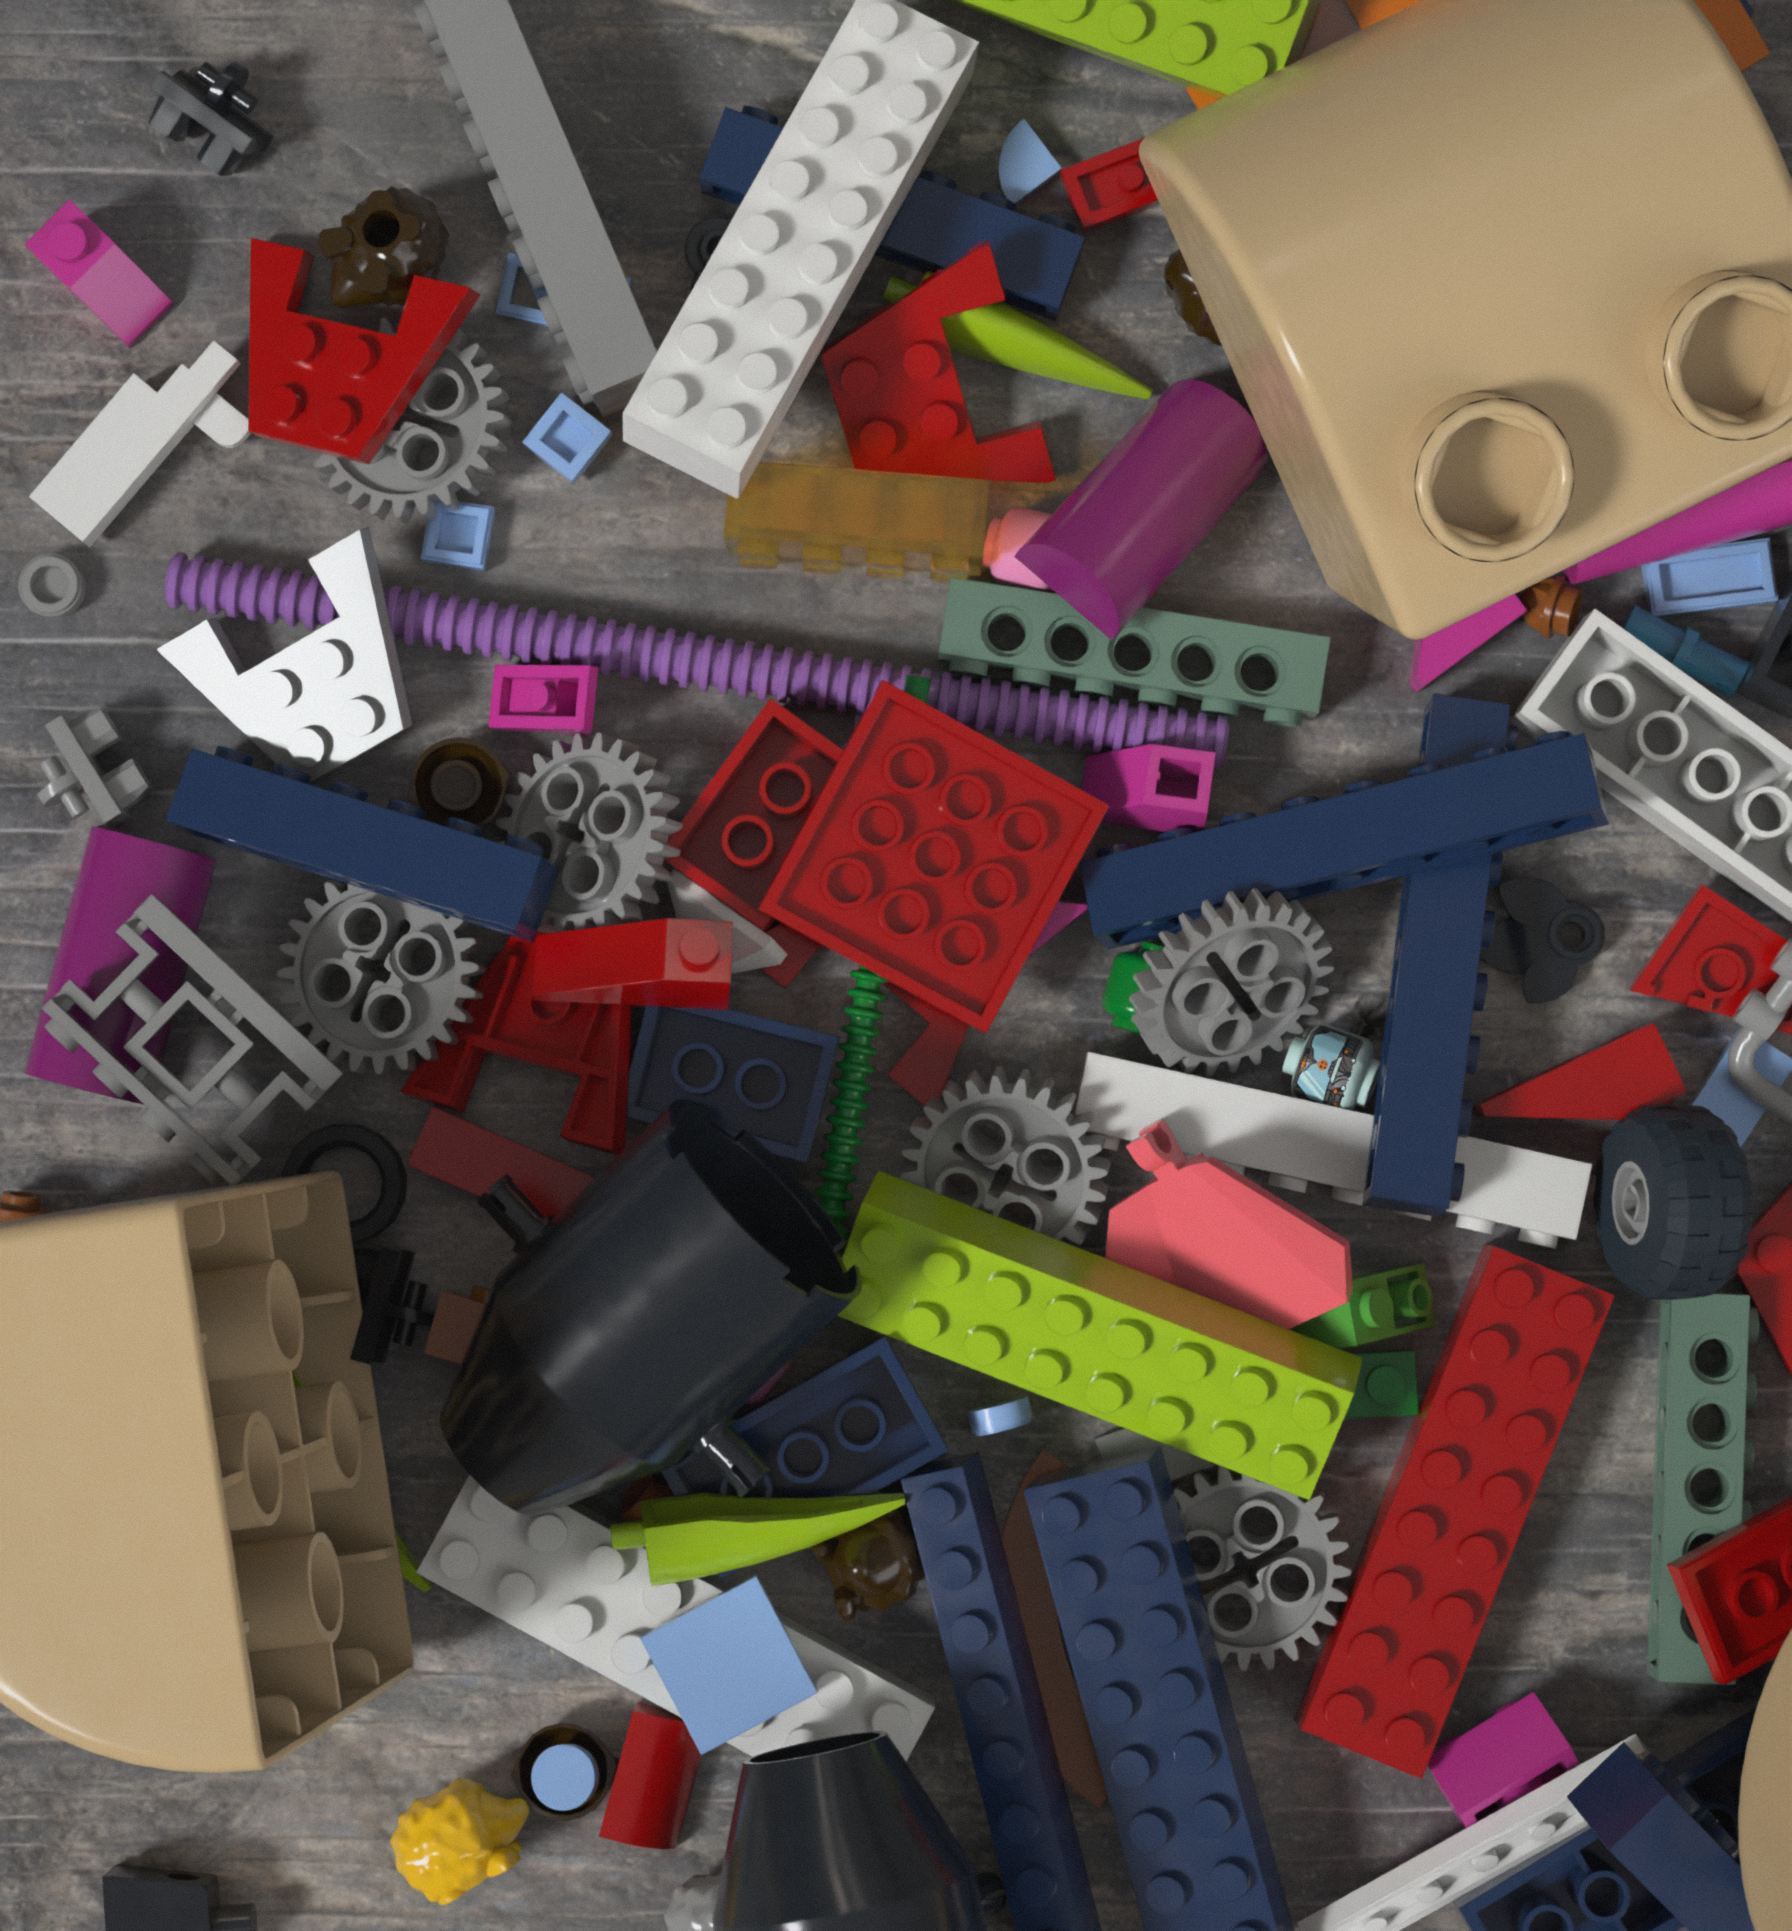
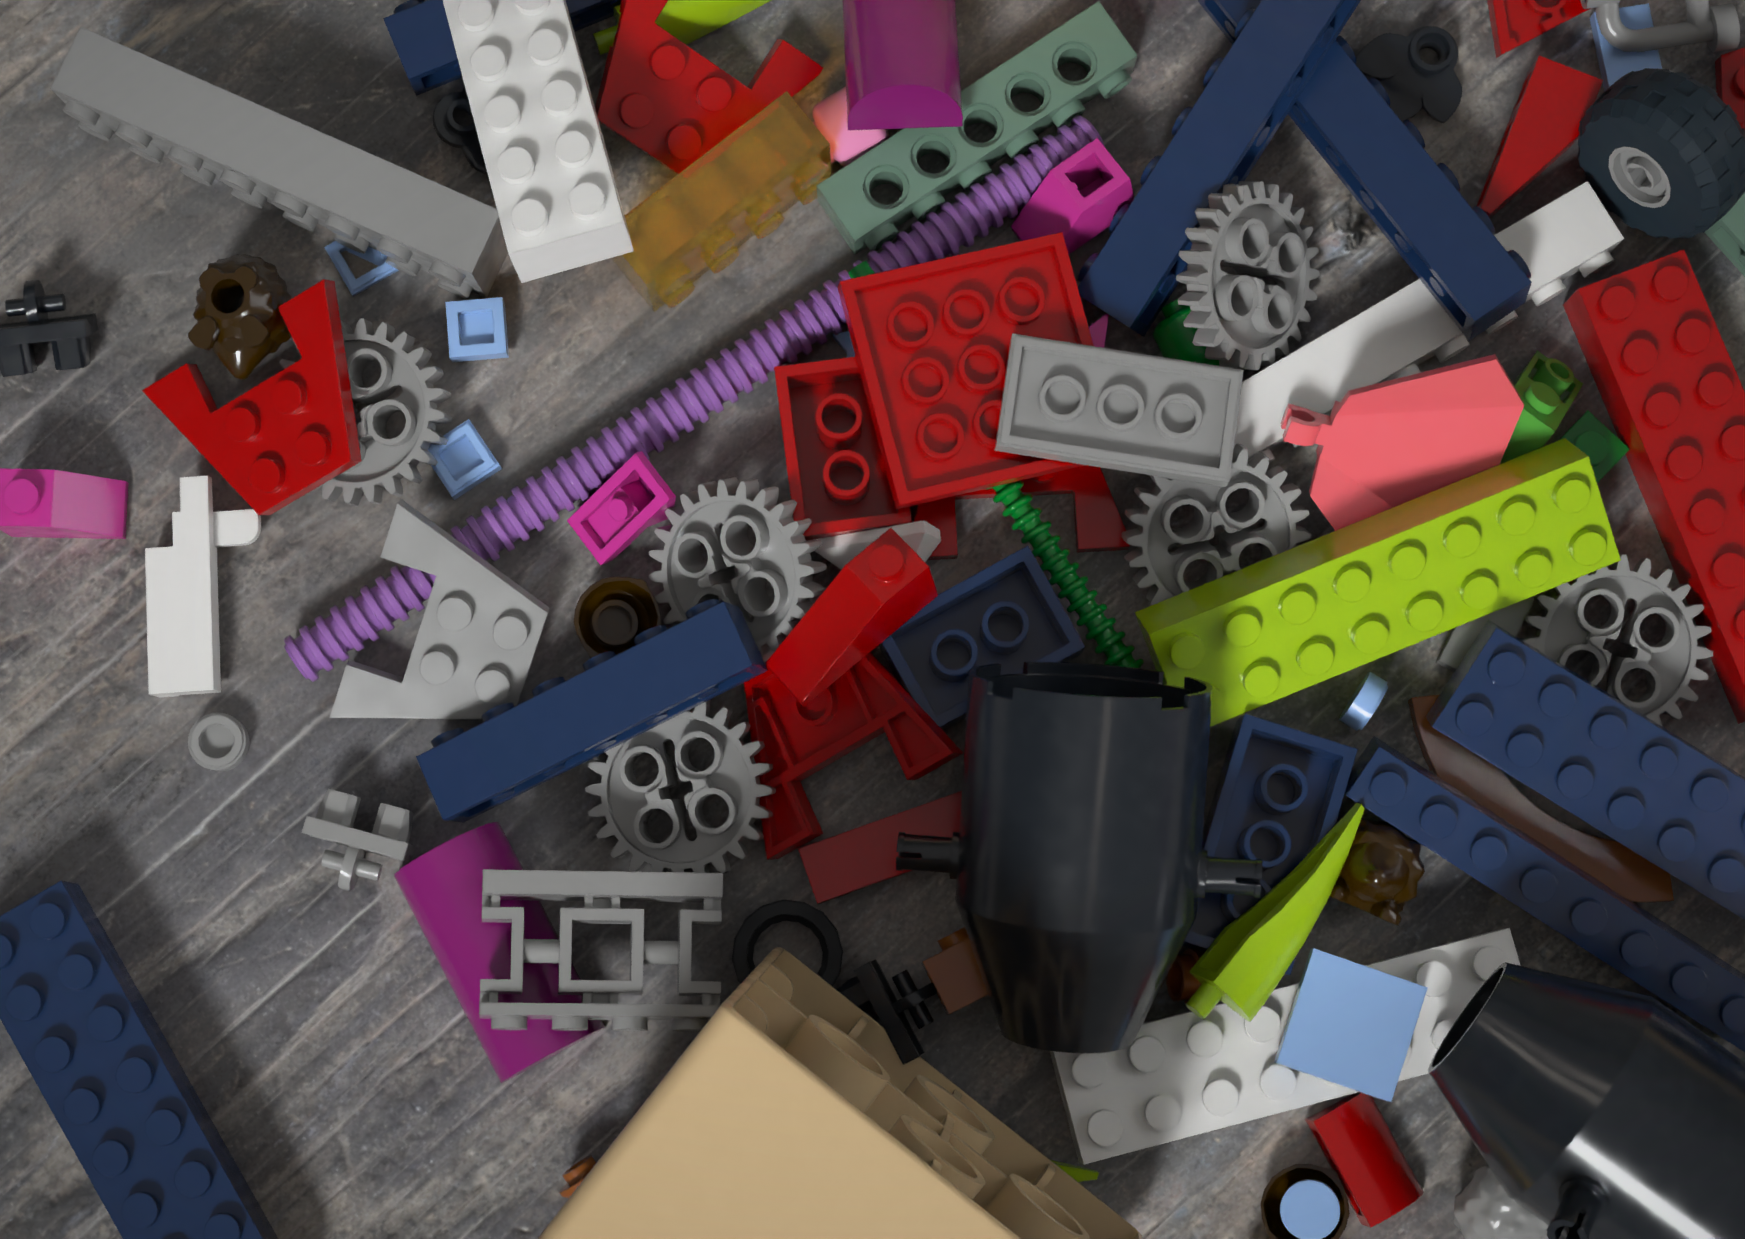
camera: 45 degrees left, 5 degrees down
head [1282,1024,1380,1111] -> none
none -> light grey tile [994,333,1244,487]

